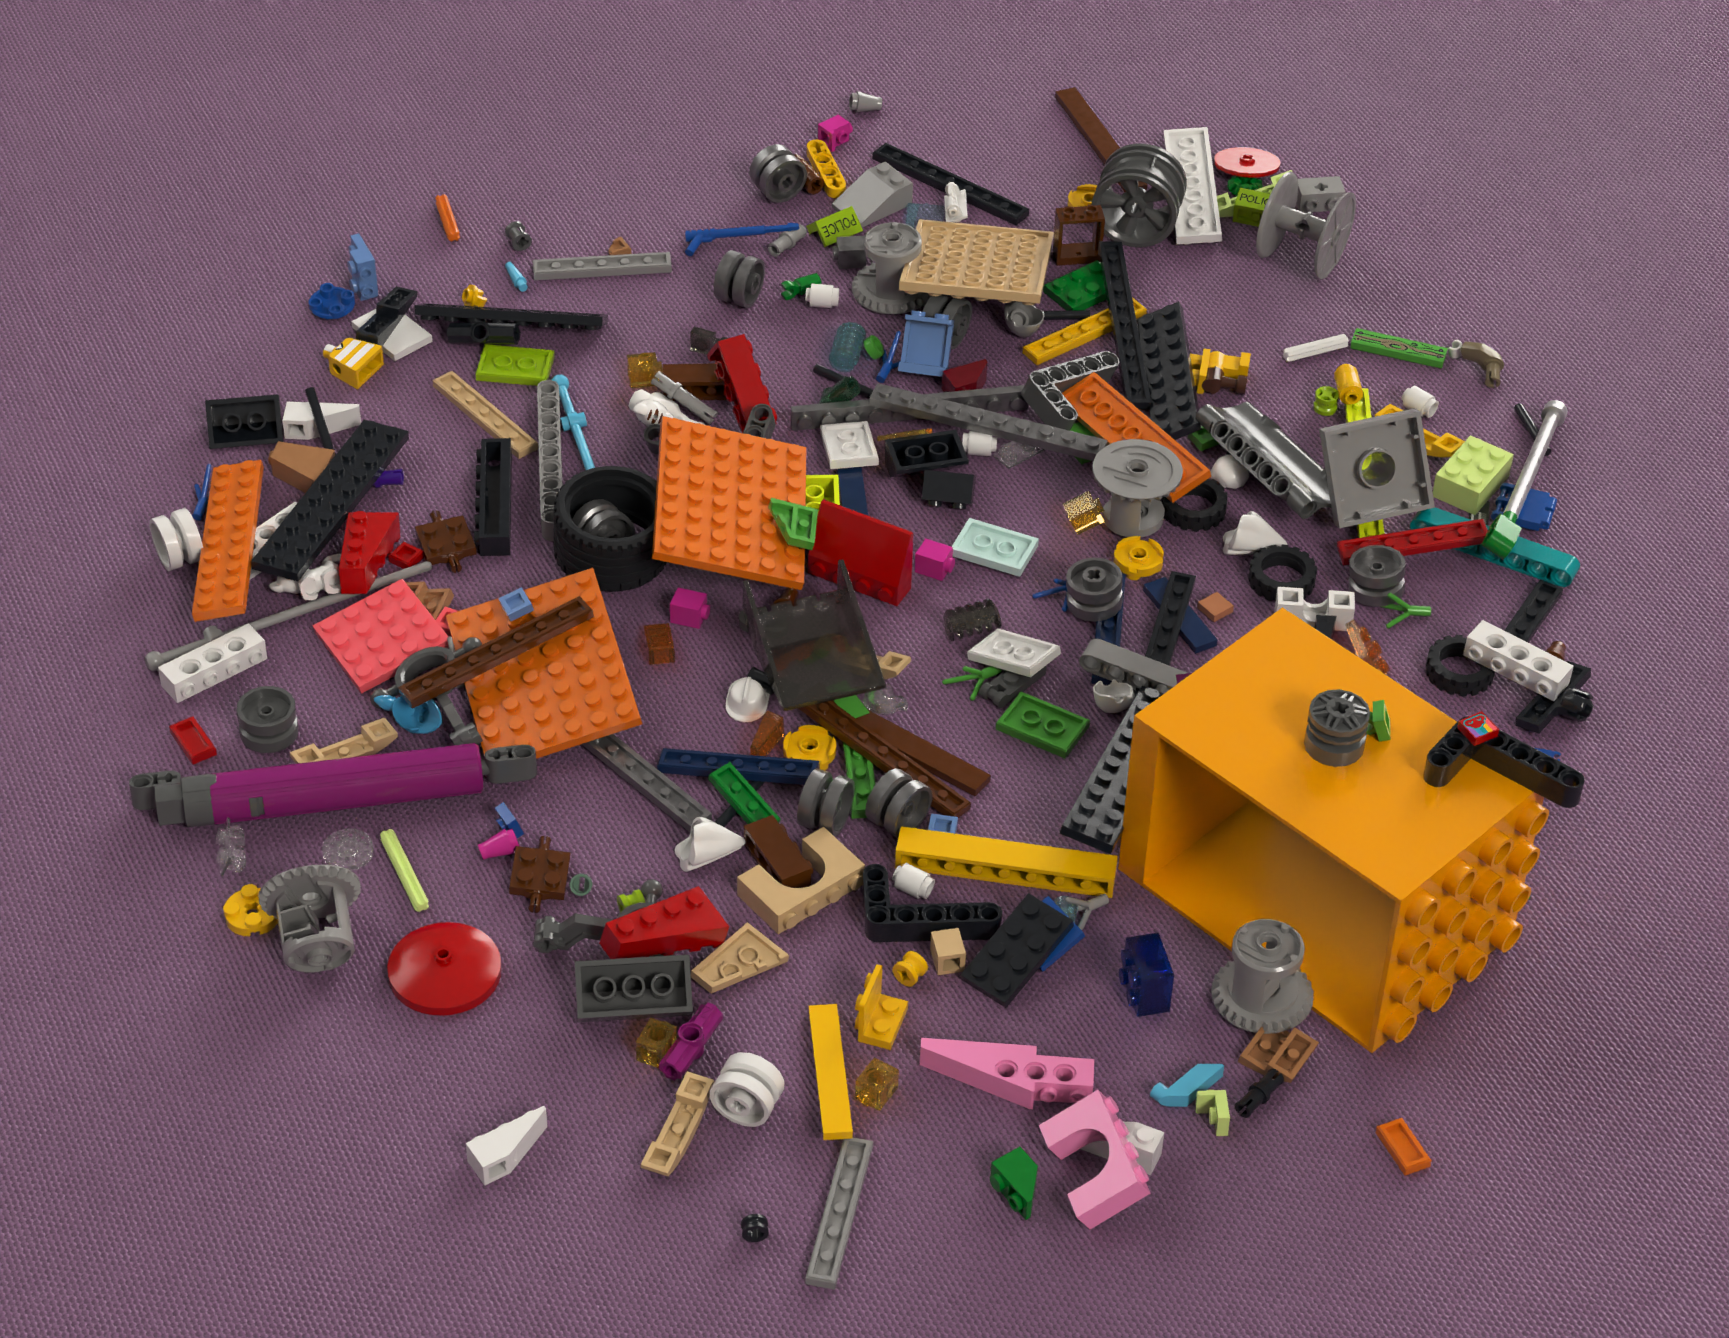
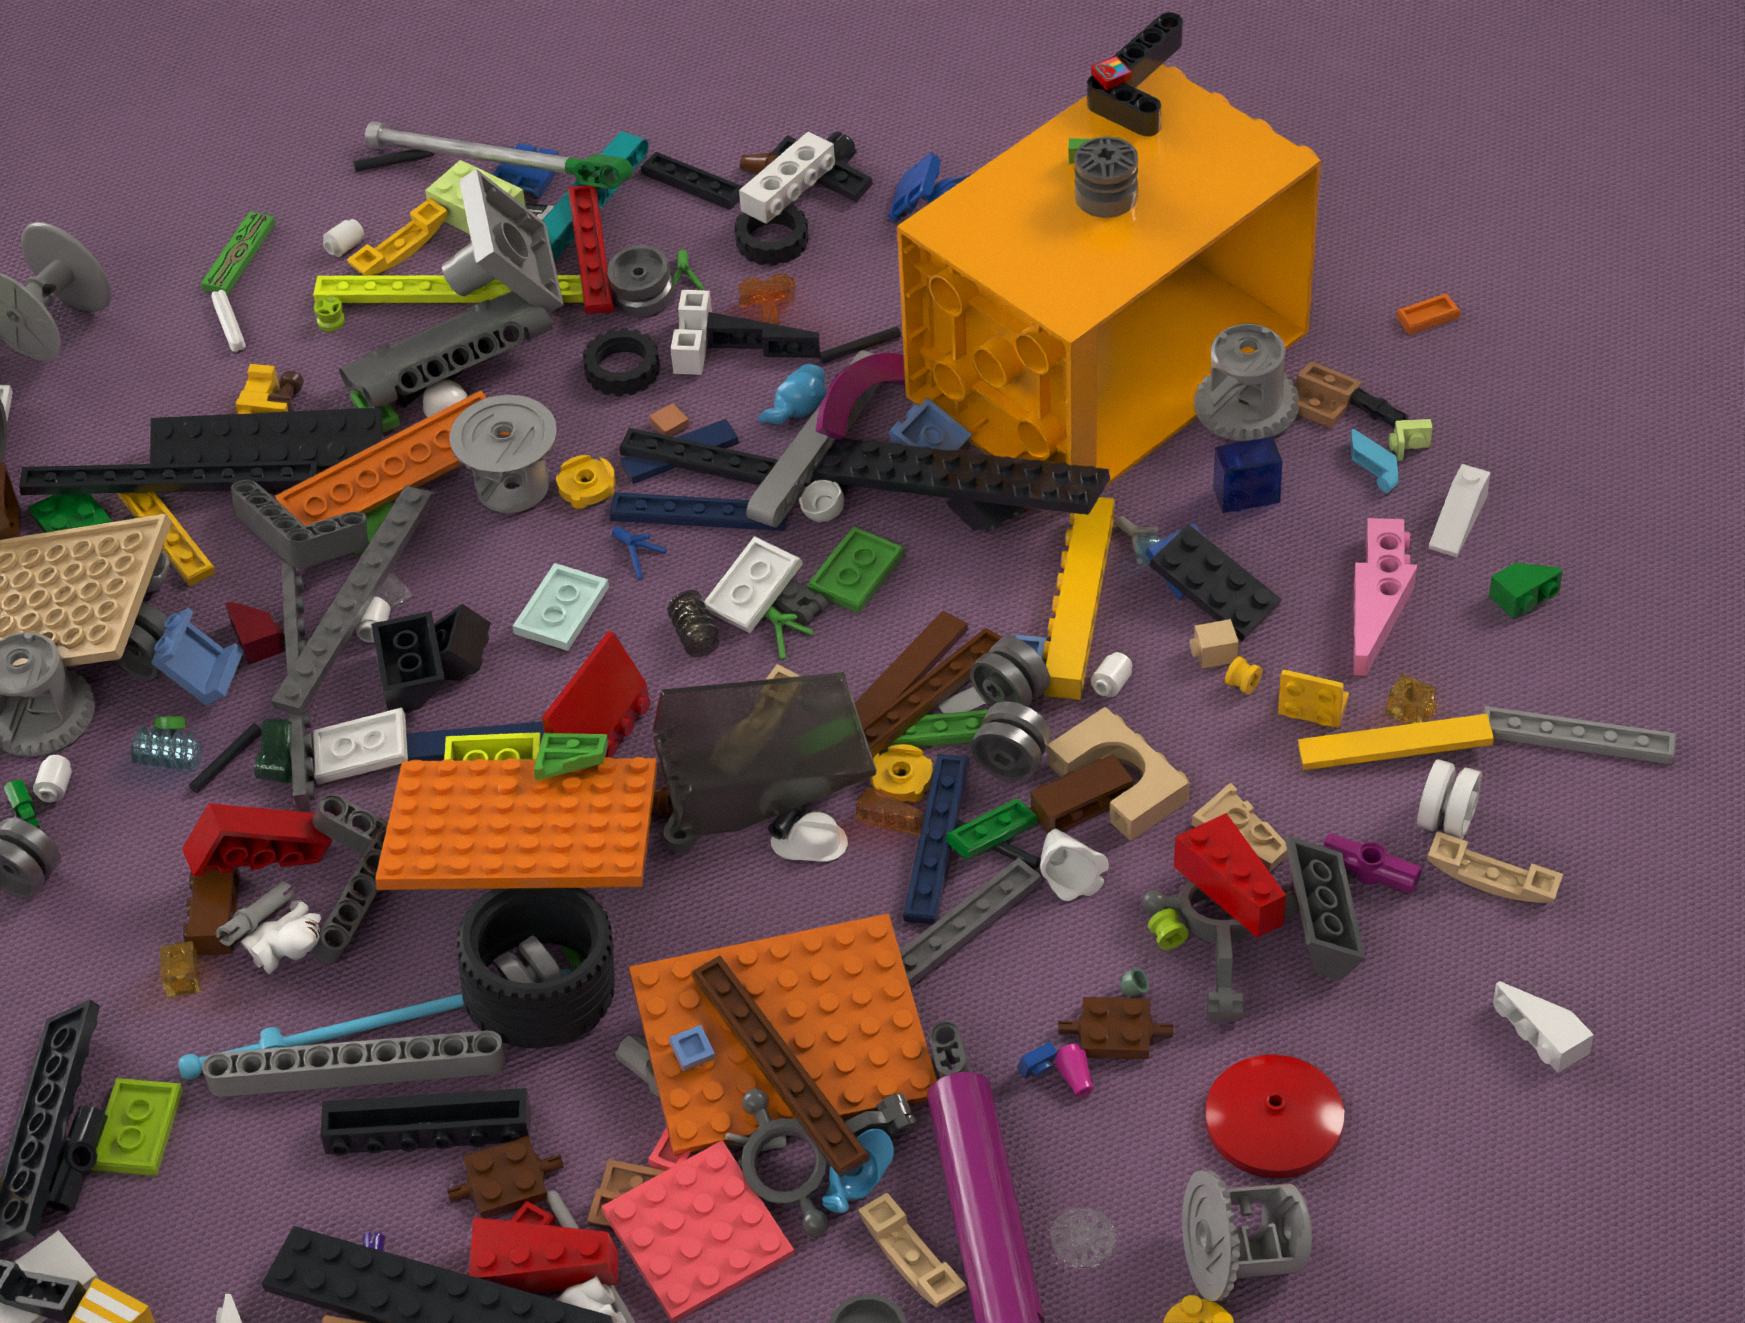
camera: 85 degrees left, 5 degrees up
yellowish green axle [380,829,429,912] -> none
tan tile [433,371,538,459] -> none
clear yellow brick [636,1018,677,1068] -> none
clear orange slope [644,623,675,665] -> none
dark pink brick [670,587,710,629] -> none
clear smoke plate [690,327,728,355] -> none
black bush [741,1214,769,1242] -> none
black beam [862,864,1002,942] -> none
blue plant [876,331,901,383] -> none
clear yellow piece [877,429,933,441] -> none
dark pink brick [915,538,955,581] -> none
bright pink arch [1039,1090,1151,1229] -> none
clear yellow brick [1063,491,1105,535] -> none
flat silver wheel [1066,557,1123,622] -> none
white hat [1223,511,1287,555] -> none
yellow head [1334,364,1363,405] -> none
dark tan arm [1448,340,1504,388] -> none

